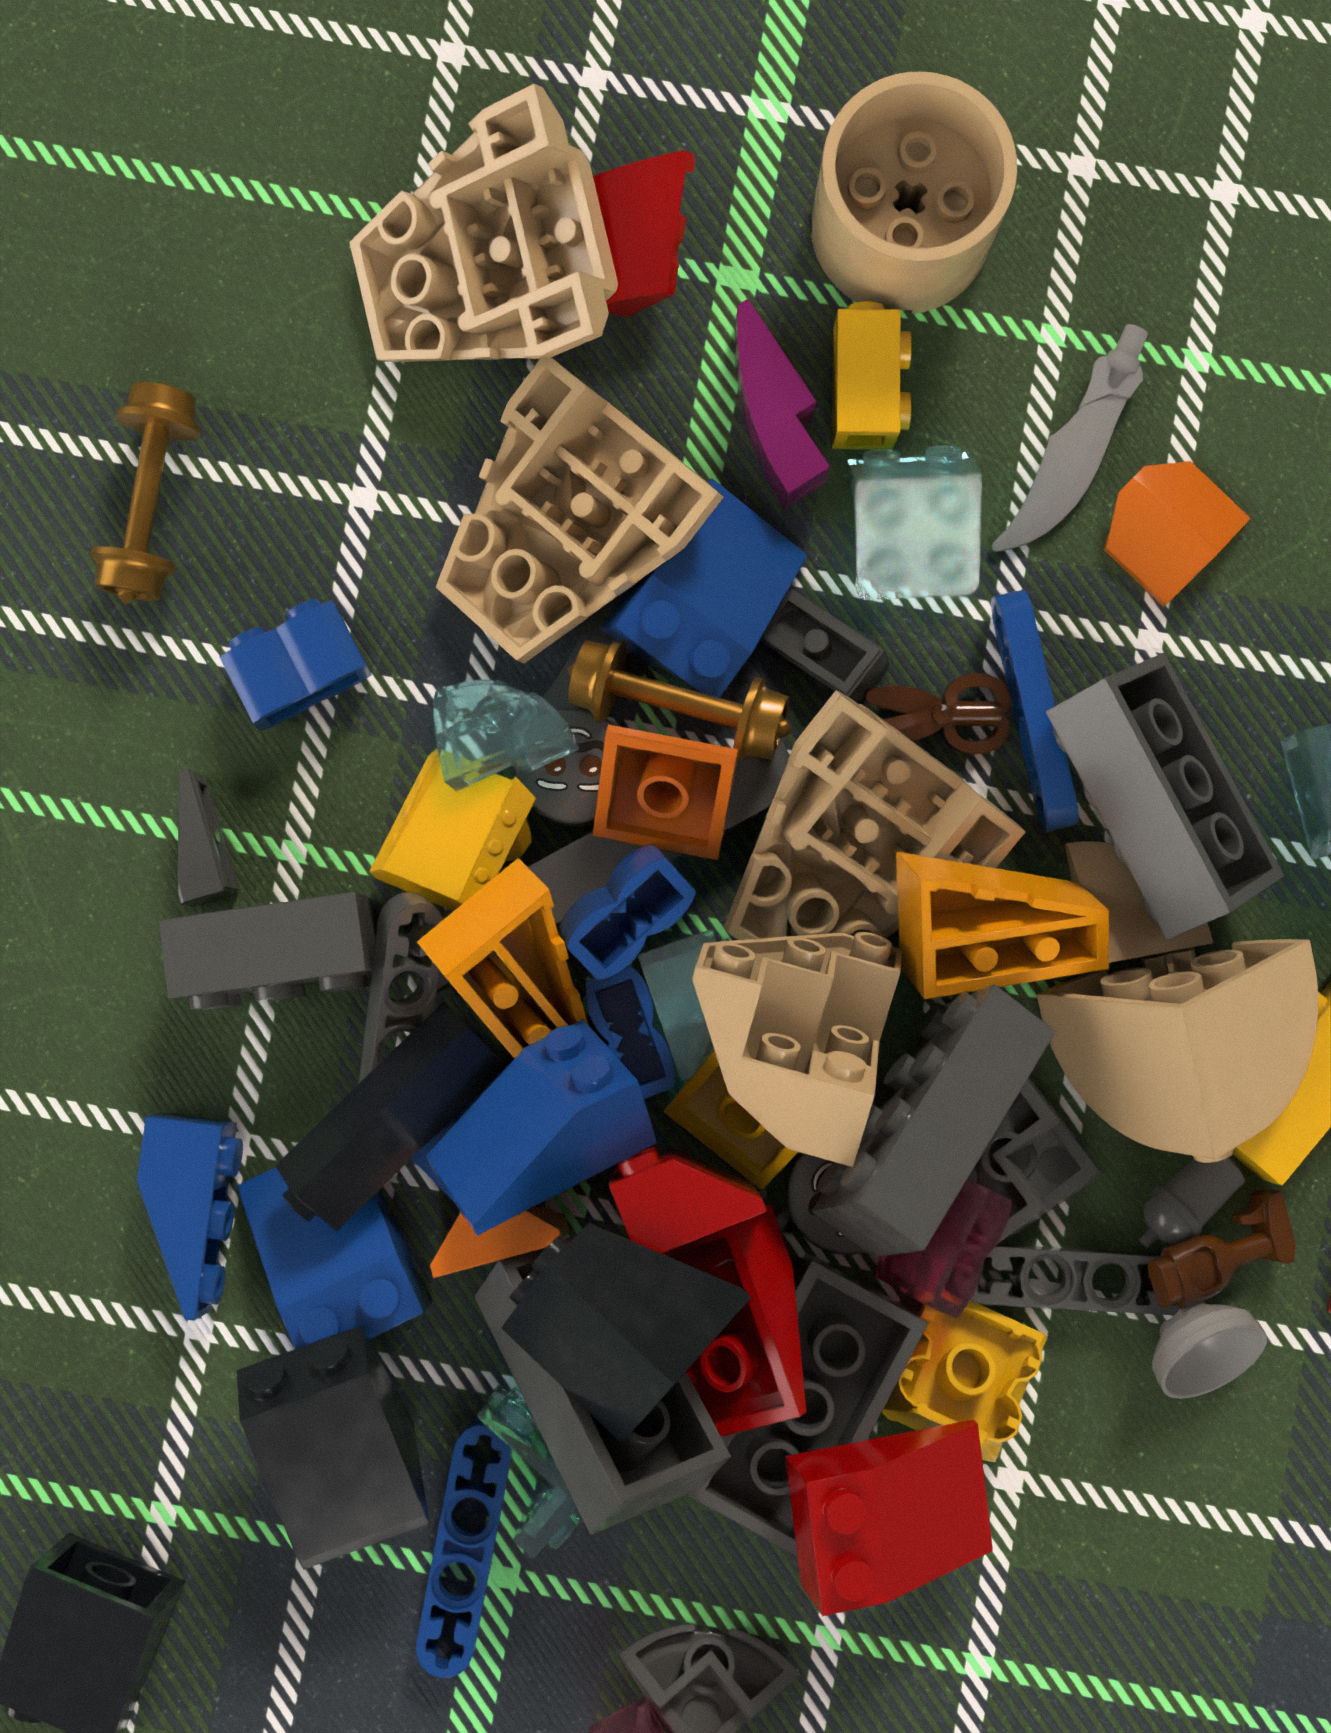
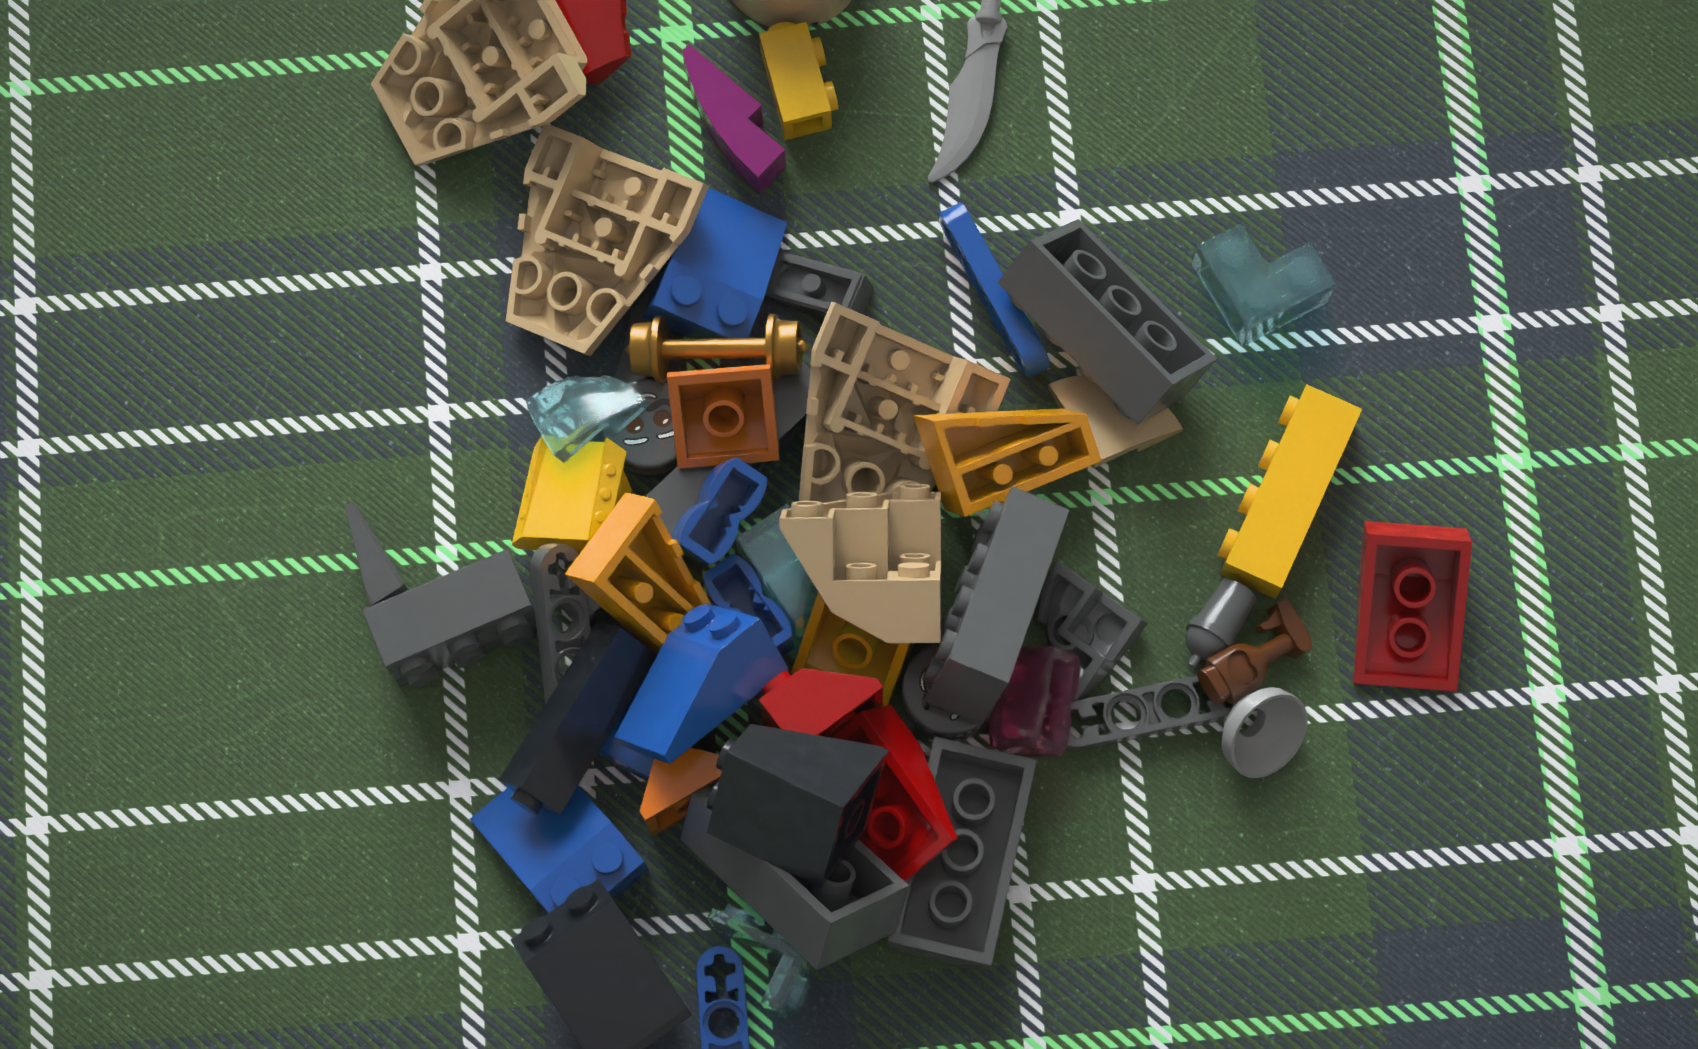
camera: 10 degrees left, 10 degrees down
pearl gold piece [90,381,201,605] -> none
blue slope [137,1112,243,1321] -> none
blue brick [219,599,372,731] -> none
red slope [785,1419,993,1616] -> none
clear light blue bracket [847,445,982,600] -> none
reddish brown piece [864,673,1011,755] -> none
yellow slope [882,1285,1047,1462] -> none
tan brick [1036,939,1318,1163] -> none
orange slope [1104,461,1251,607] -> none

